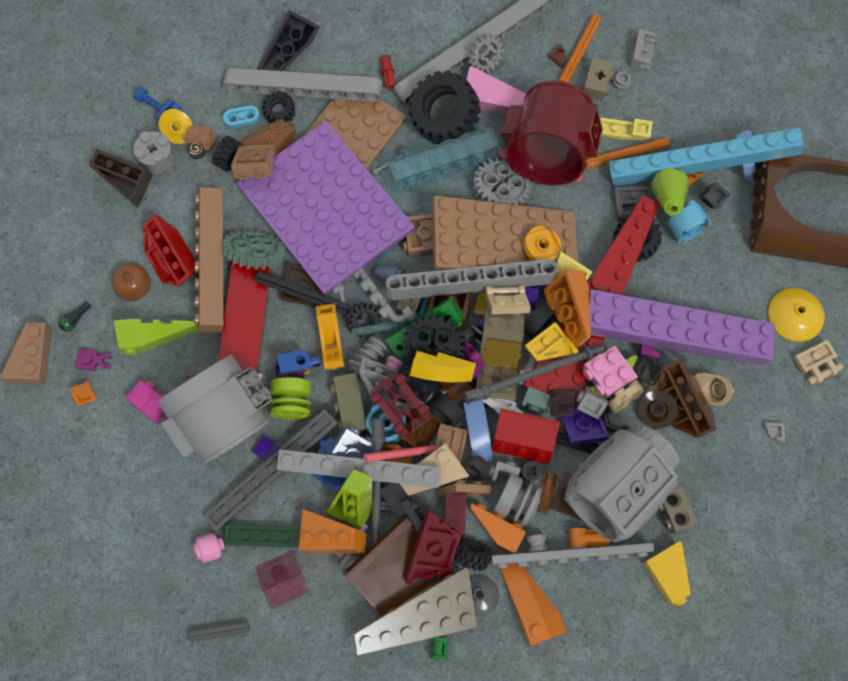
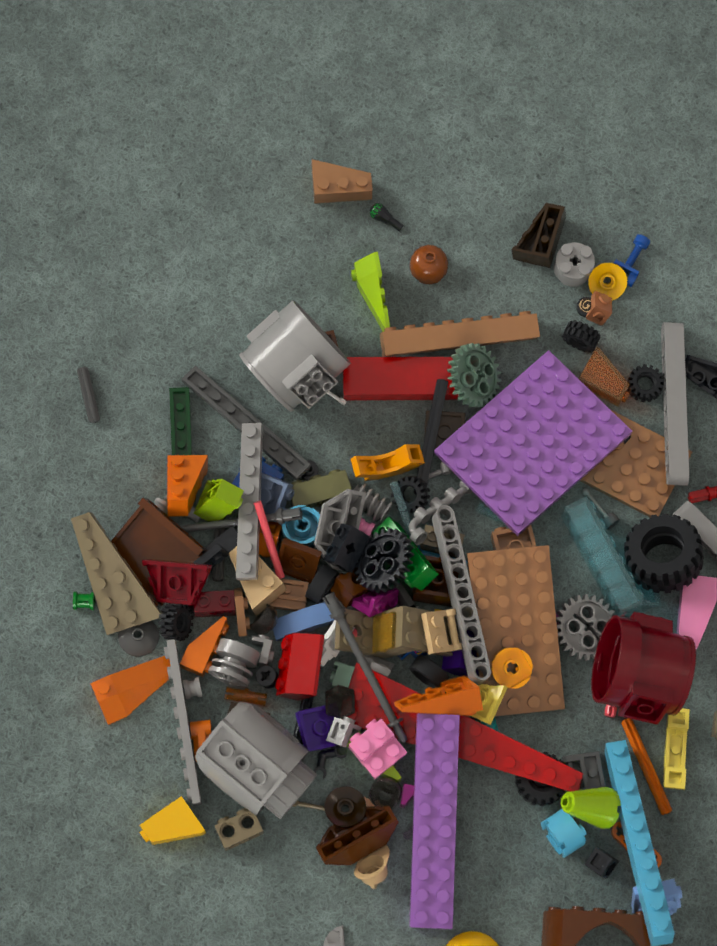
camera: 85 degrees right, 0 degrees up
orange tile [70,381,97,406] -> none
magenta plate [75,349,112,371] -> none
dark pink brick [125,380,166,424] -> none
red wedge [142,214,196,287] -> none
bright pink head [192,533,225,563] -> none
medium azure plate [223,105,260,128] -> none
medium nougat plate [231,144,276,180] -> none
dark purple tile [252,436,280,461] -> none
clear pink slope [255,551,310,609] -> none
lime wheel [269,378,312,420] -> none
blue torso [274,350,321,378] -> none
dark red piece [370,371,431,437] -> none
sand blue cone [375,265,404,281] -> none
yellow slope [410,351,476,382] -> none
yellow wing [524,322,579,362] -> none
tan plate [607,380,644,413] -> none

